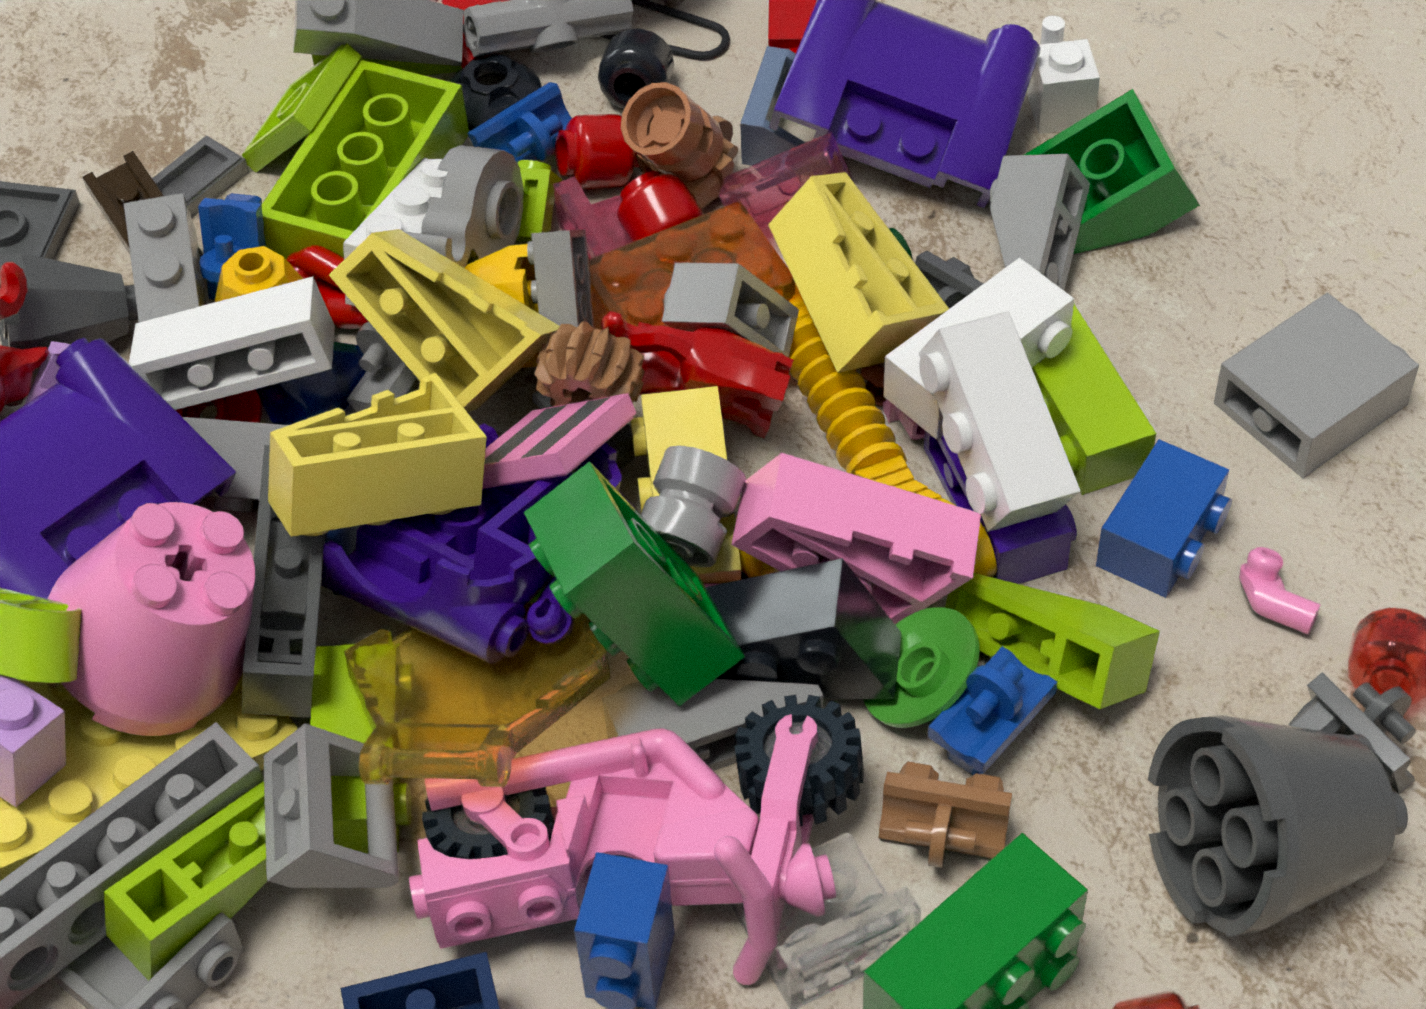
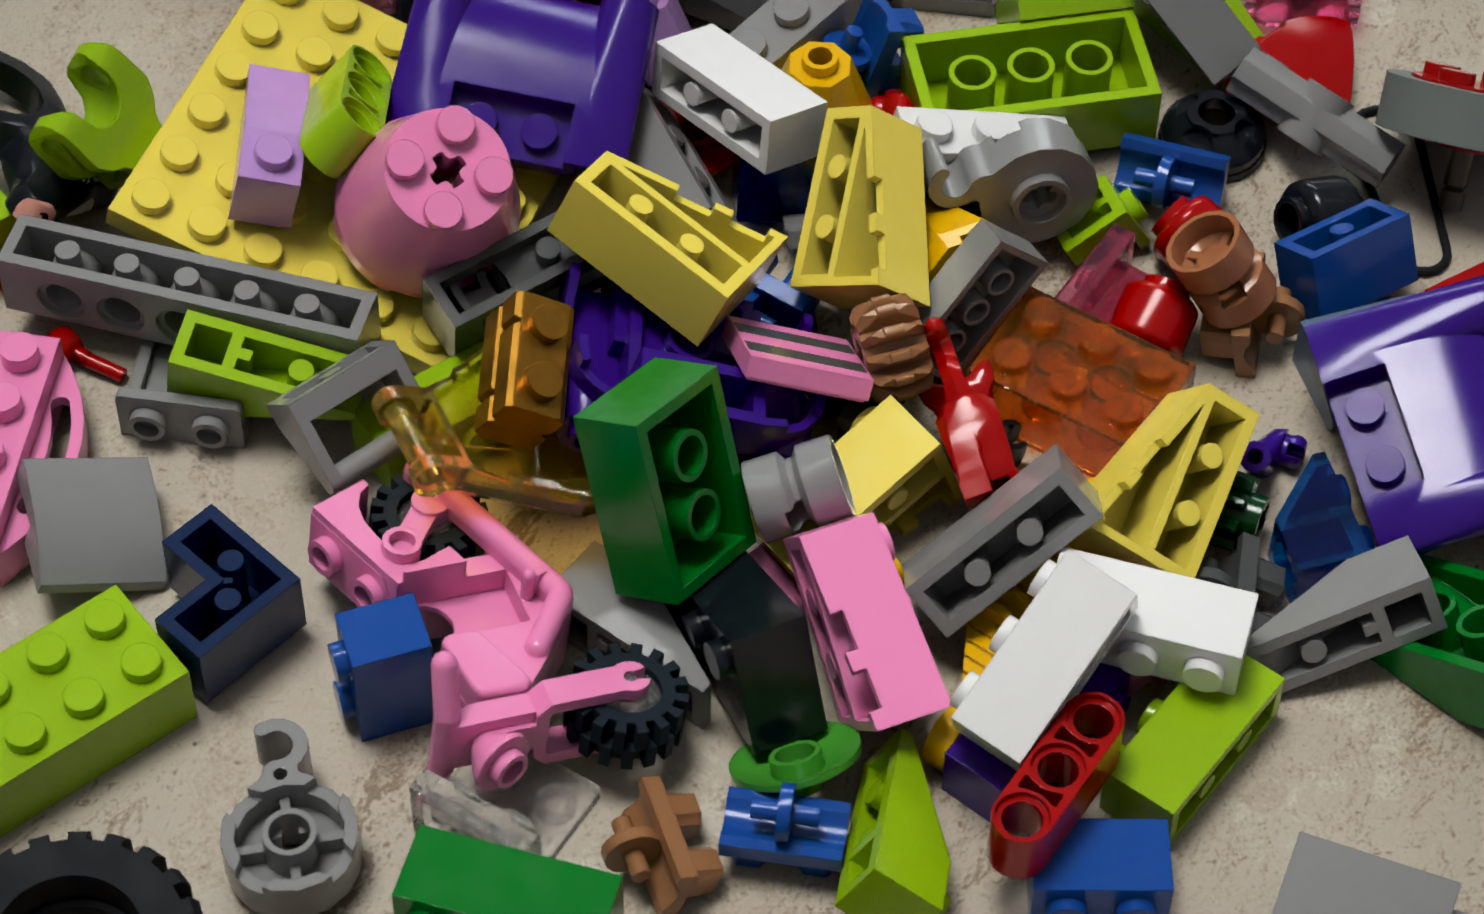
camera: 55 degrees right, 0 degrees up
light grey slope [662,263,799,357] -> none
clear pink panel [719,132,855,235] -> none
none -> pearl gold brick [474,291,574,450]
none -> light grey brick [903,443,1103,638]
none -> red beam [987,692,1125,879]
none -> clear blue slope [1267,451,1375,604]
none -> blue brick [1274,198,1419,319]

